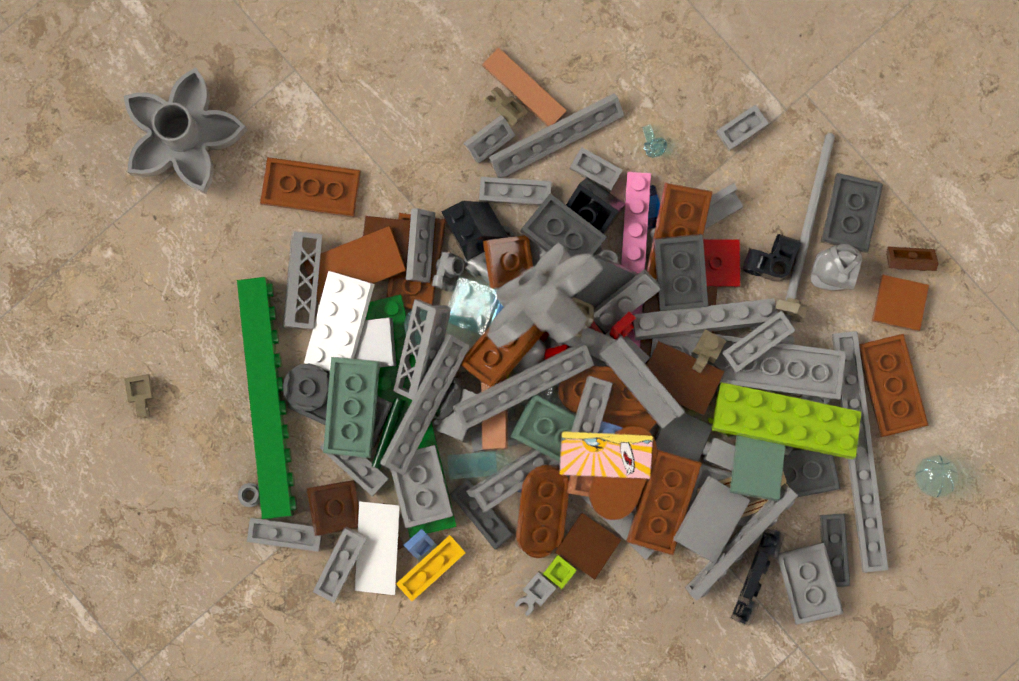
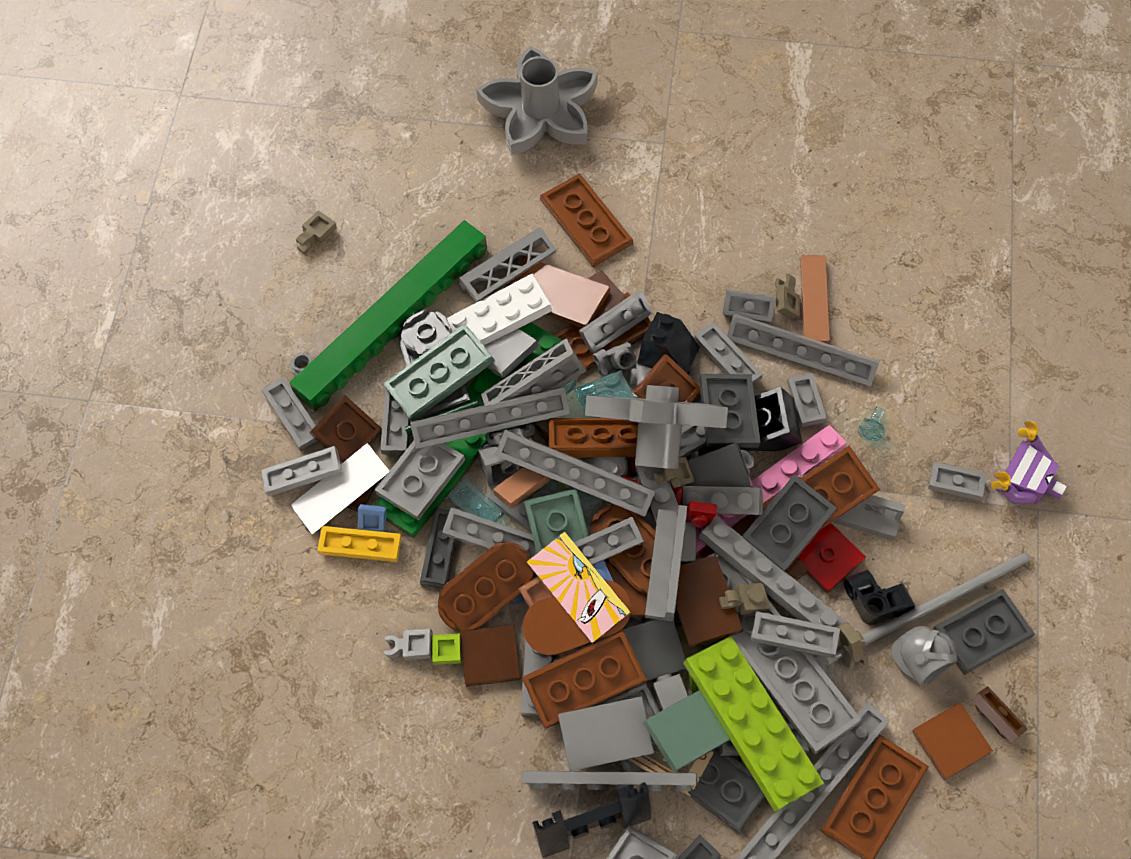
camera: 55 degrees right, 20 degrees down
none -> torso [991,421,1067,504]

